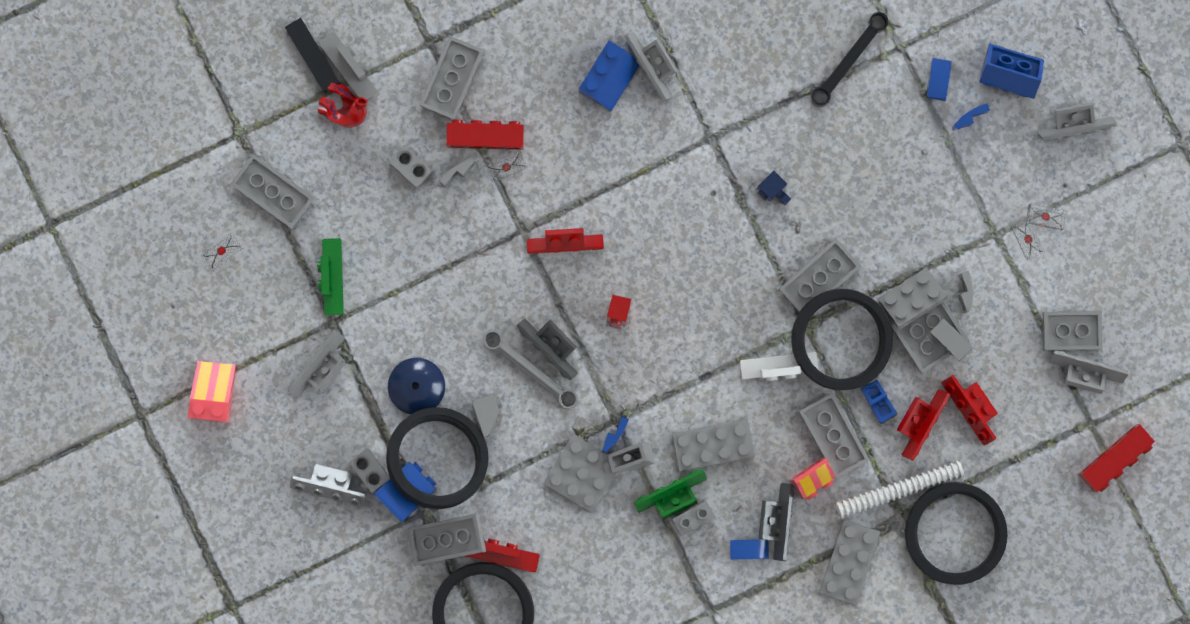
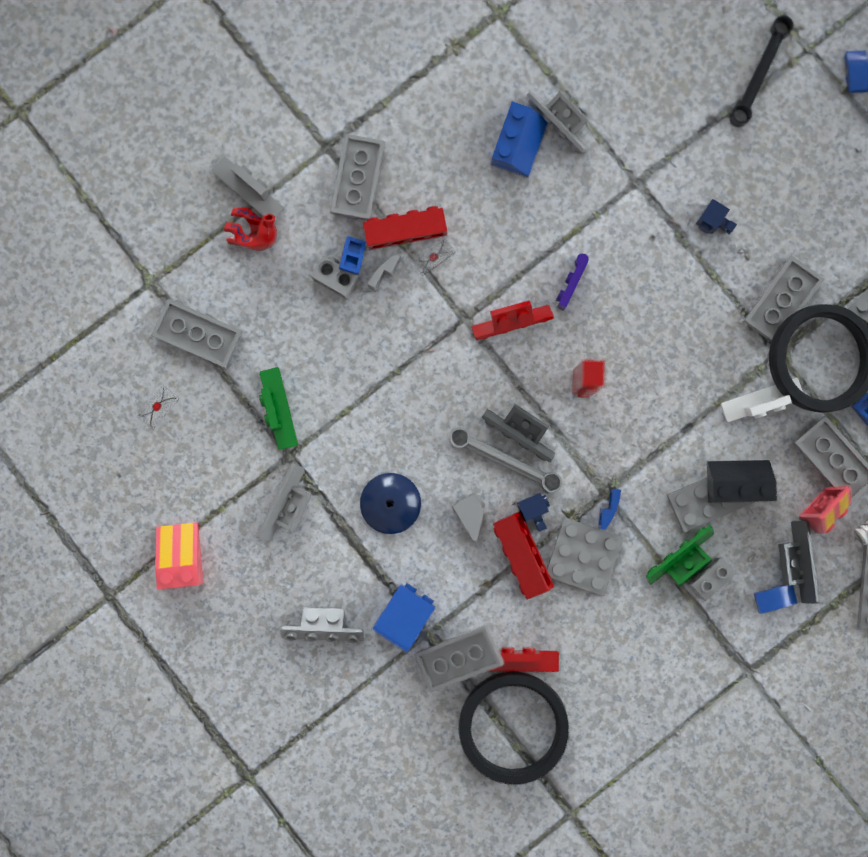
camera: 10 degrees left, 0 degrees up
black tile [285,18,340,93] -> none
light grey brick [349,448,390,493] -> none
black tyre [386,407,489,509] -> none
light grey slope [607,442,655,473] -> none
none -> blue slope [339,236,366,275]
none -> red brick [493,511,554,600]
none -> dark blue brick [517,493,550,532]
none -> dark purple plate [556,253,589,311]
none -> black slope [707,460,777,503]

